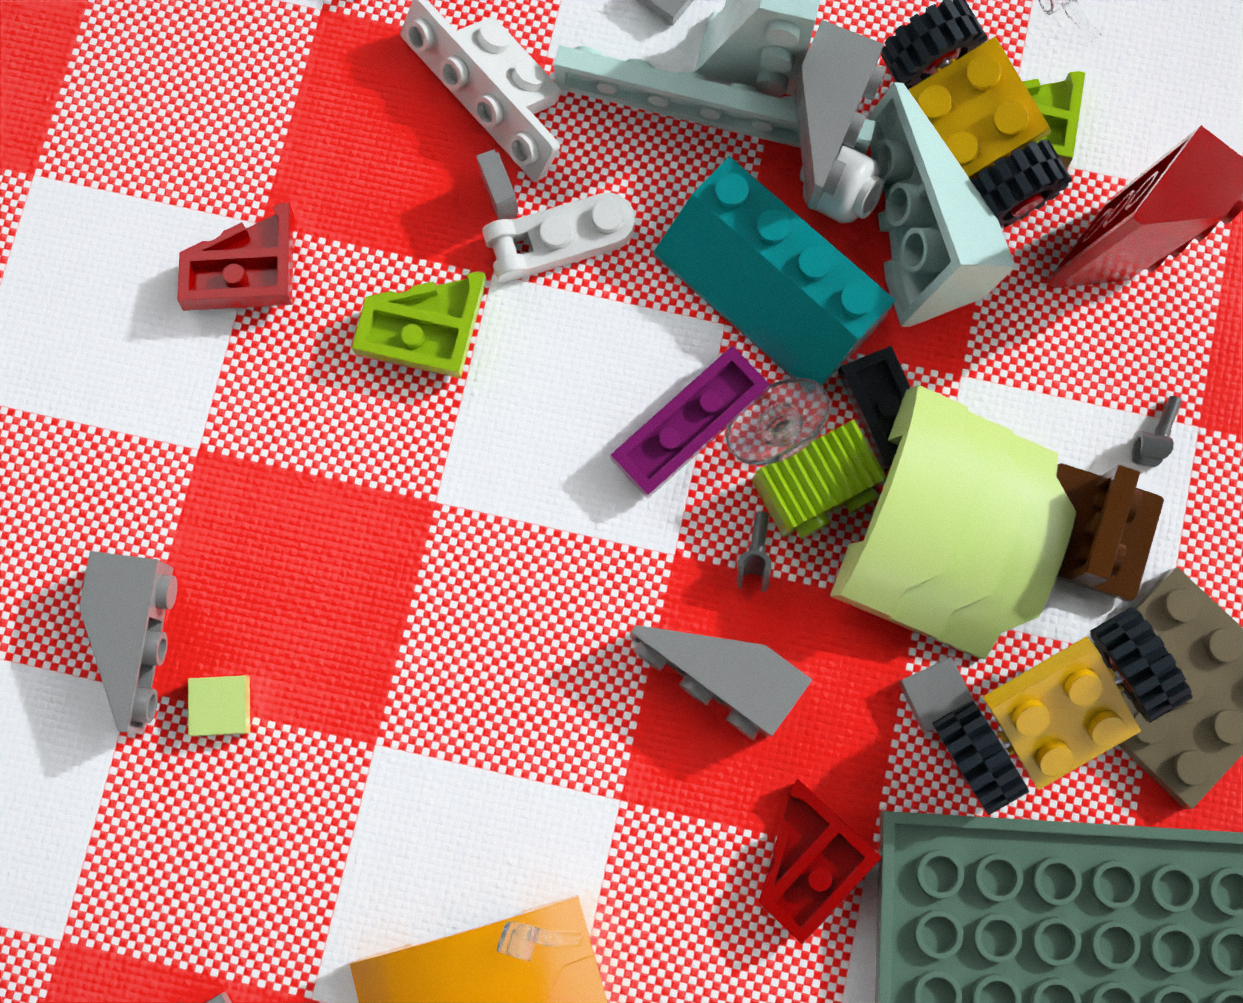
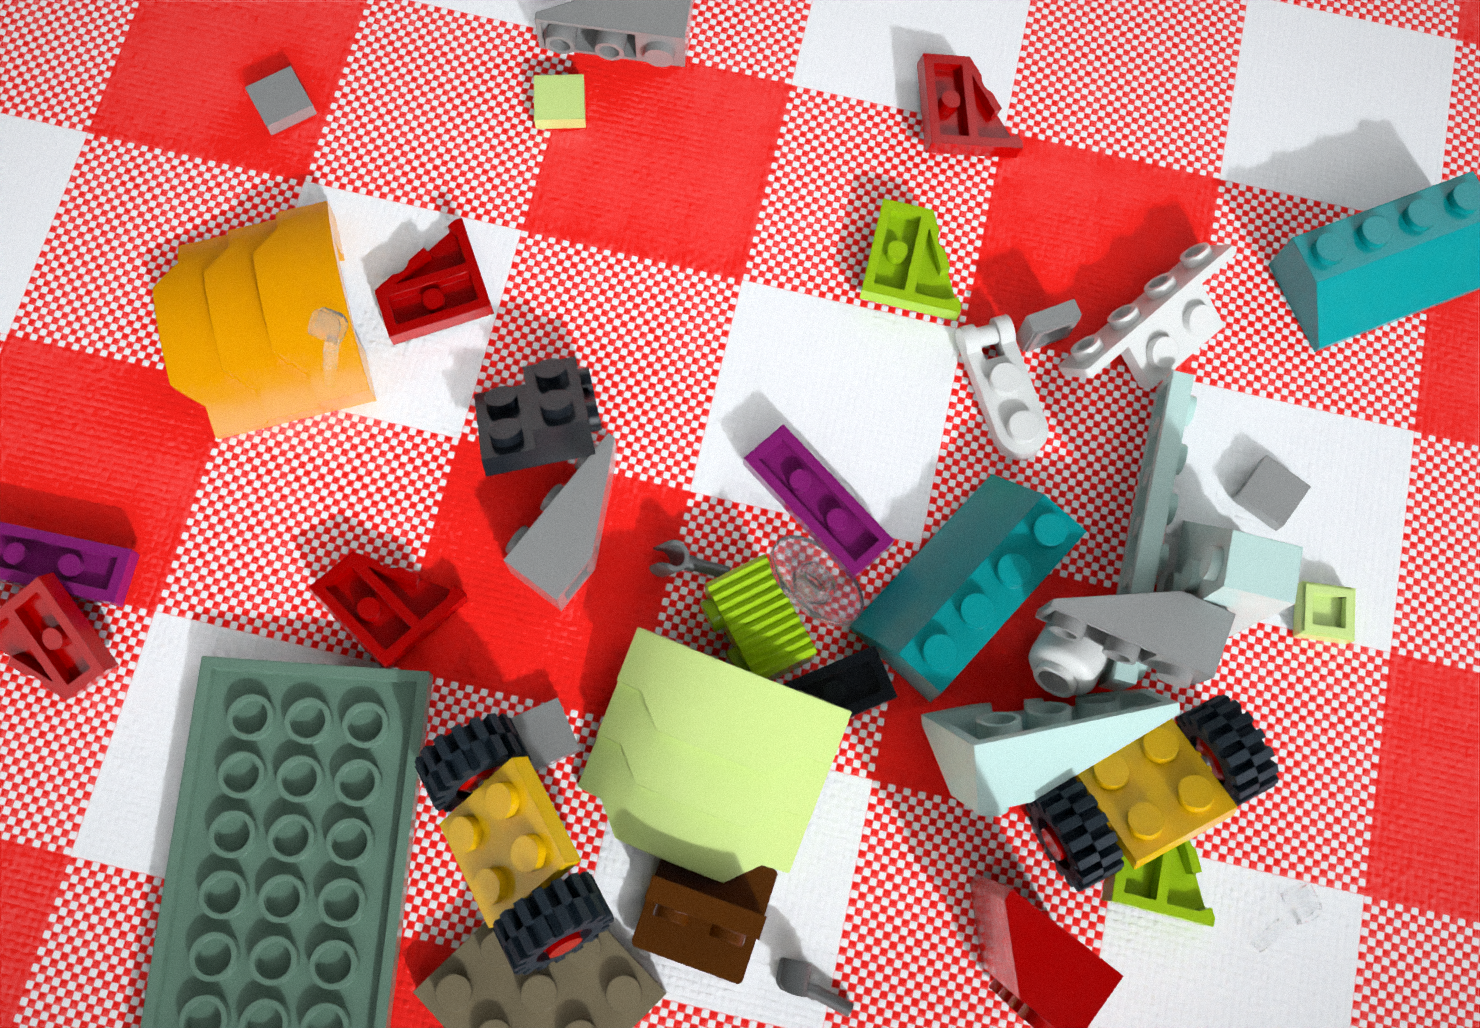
camera: 85 degrees right, 5 degrees down
none -> red wing [374,218,494,345]
none -> black plate [474,356,602,477]

